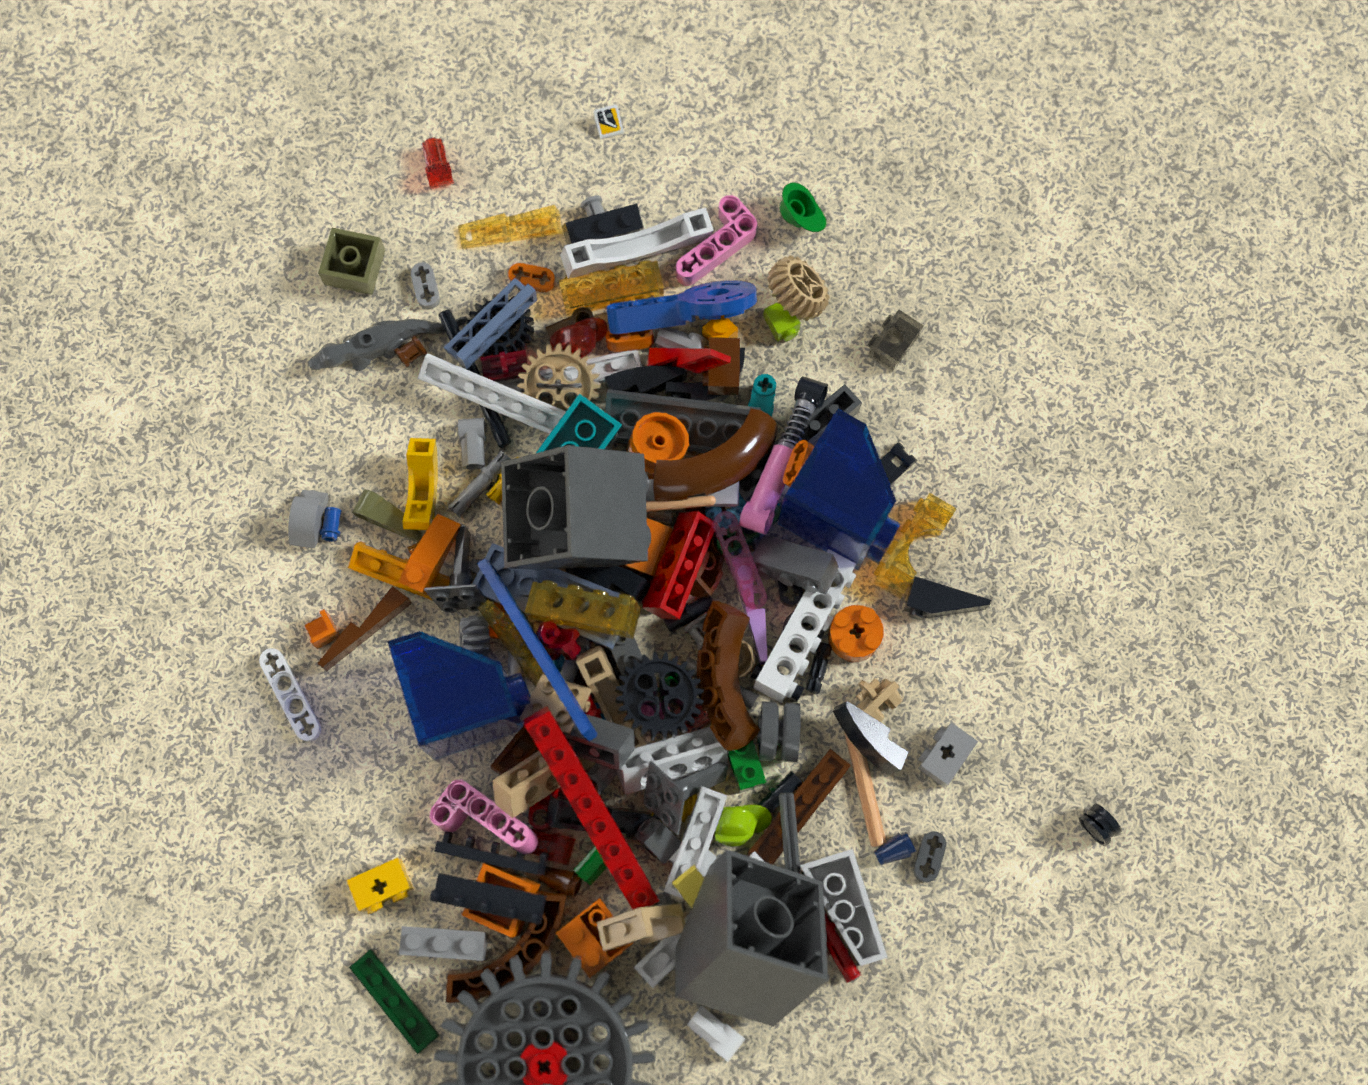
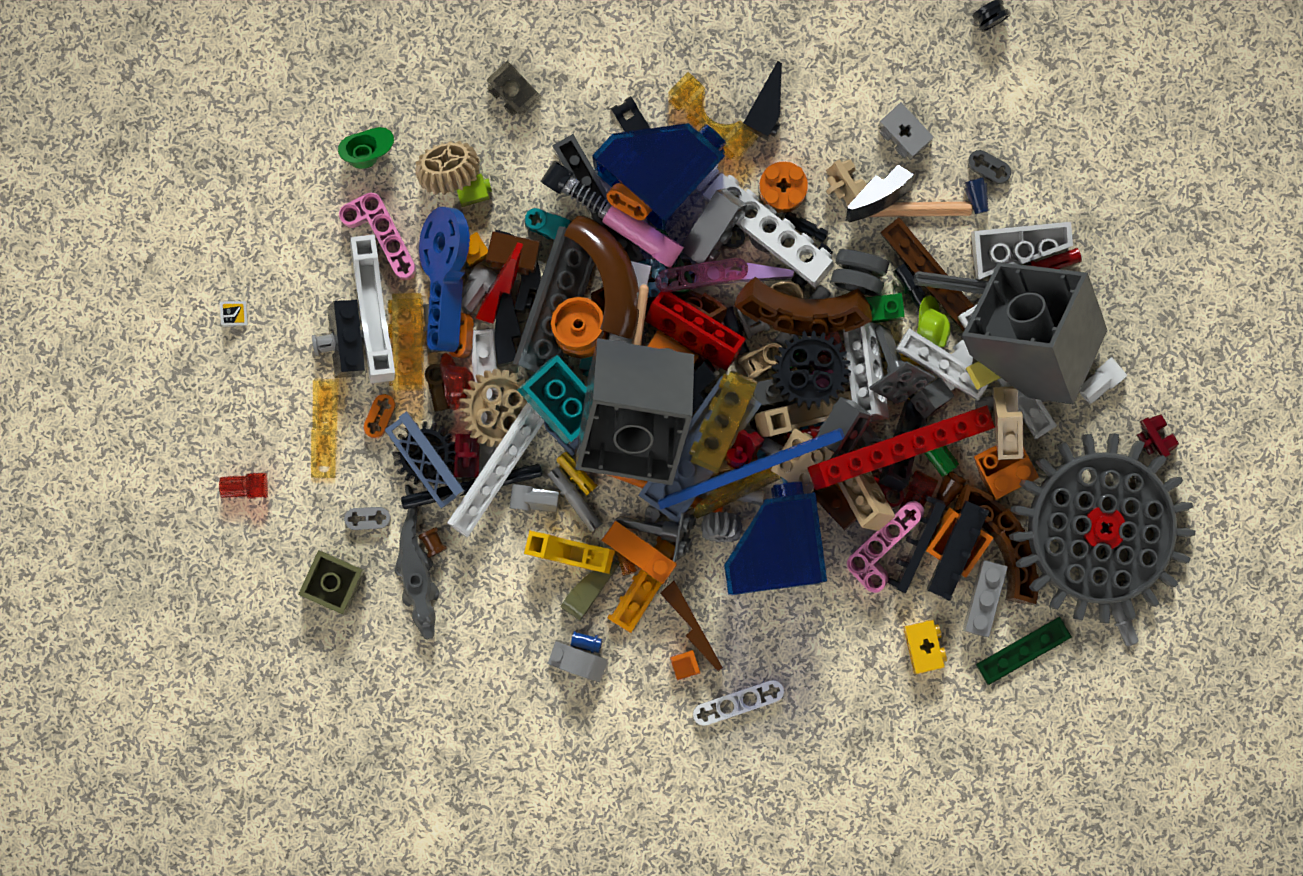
camera: 75 degrees left, 10 degrees up
none -> tan piece [737,343,781,382]

